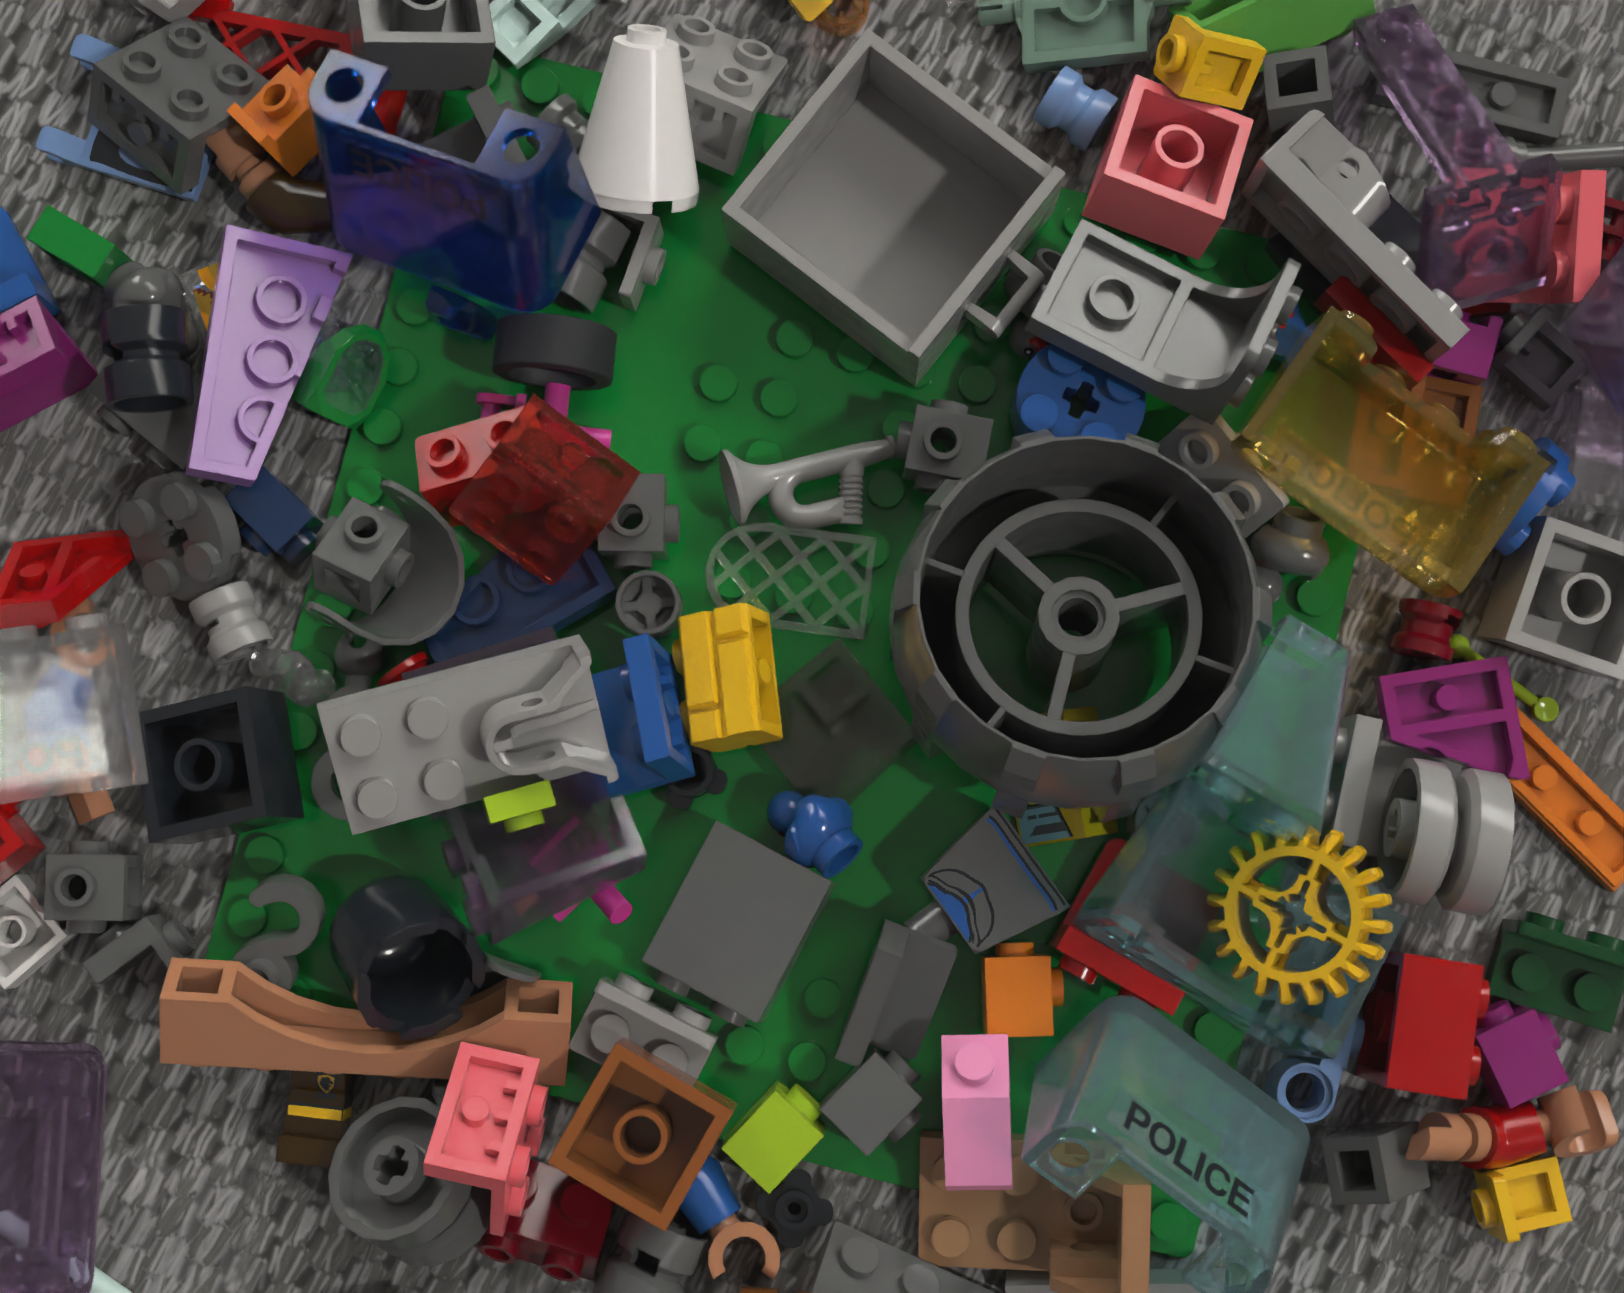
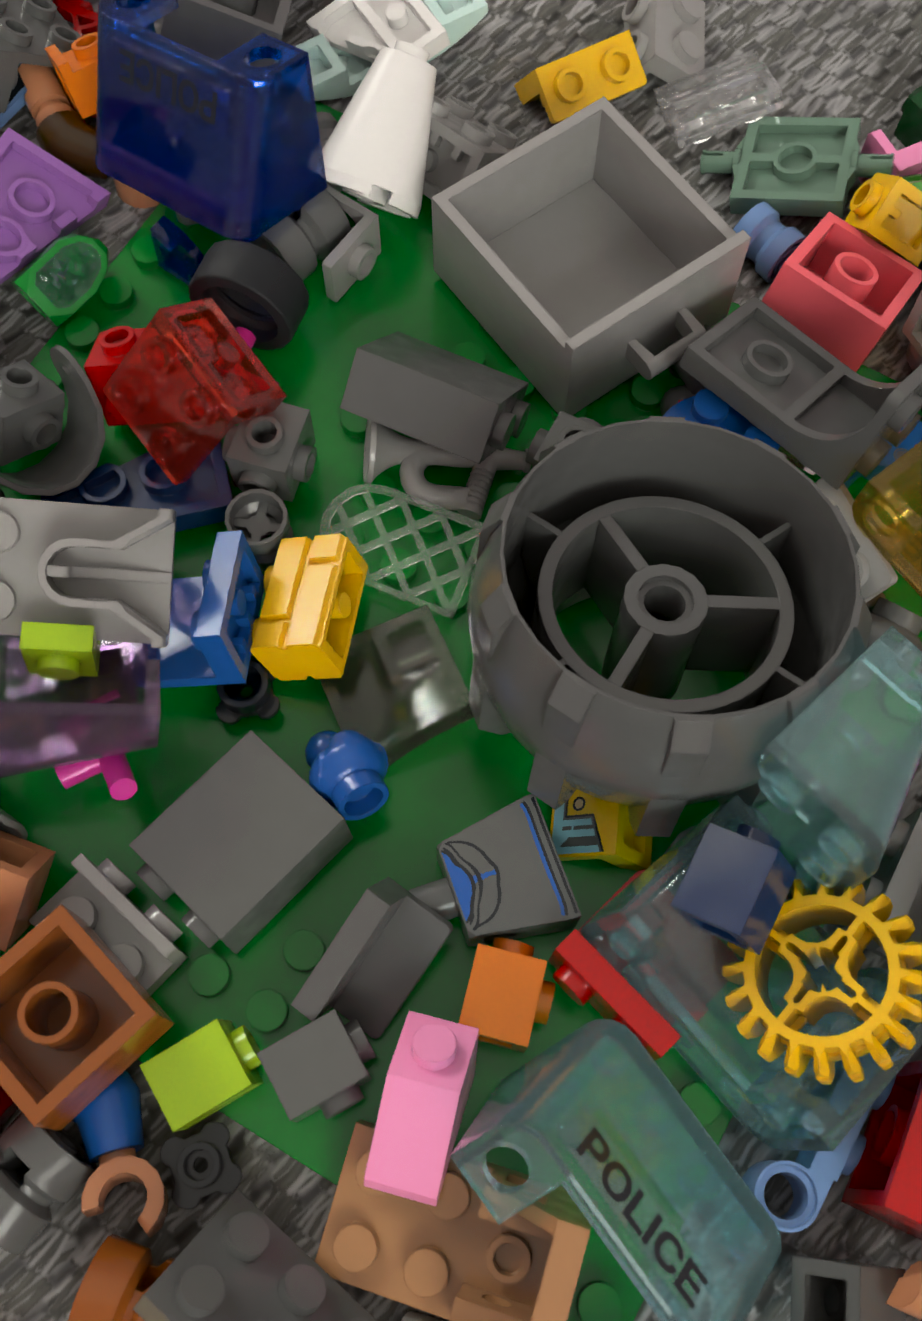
camera: 15 degrees right, 15 degrees down
none -> dark grey brick [340,331,531,464]
none -> dark blue brick [671,823,797,956]

